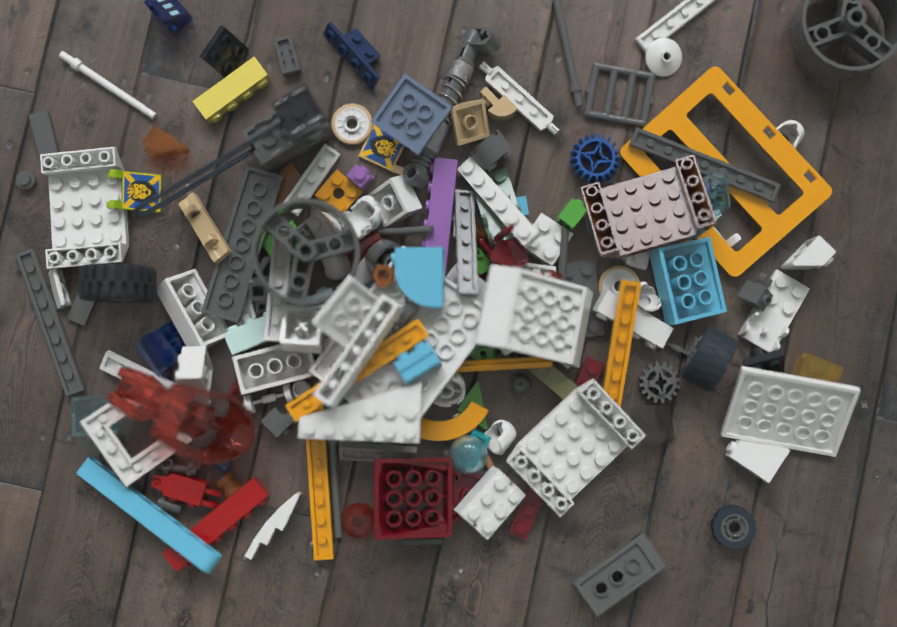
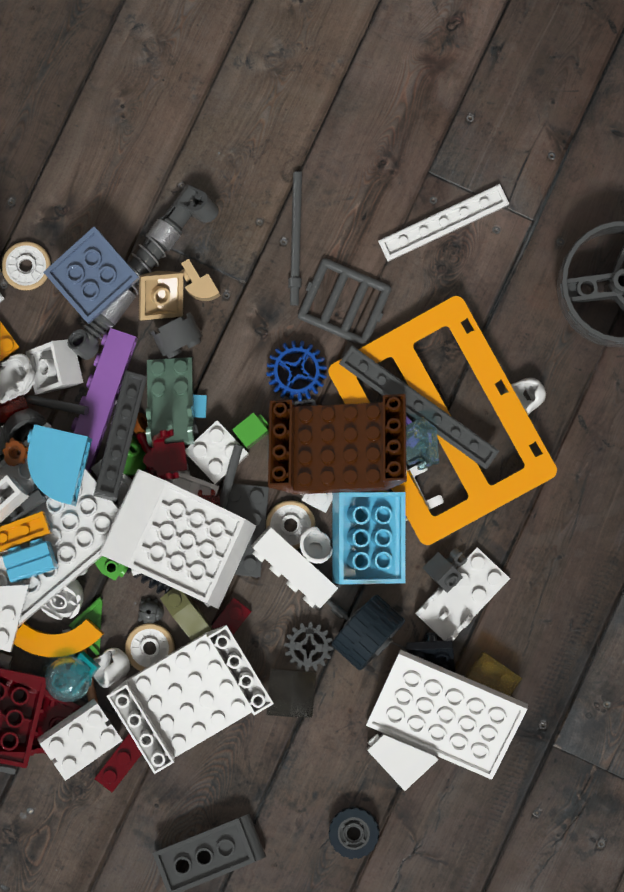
camera: 15 degrees right, 0 degrees up
dark blue bracket [323,22,381,89] -> none
medium lavender brick [346,164,375,191] -> none
flag [358,125,405,176] -> none
light orange axle [456,356,553,372] -> none
white plate [457,156,541,248] -> none
white plate [479,62,560,136] -> none
light orange plate [603,279,641,408] -> none
white dish [645,38,682,77] -> none
white slope [781,235,836,270] -> none
none -> white wheel [125,623,175,671]

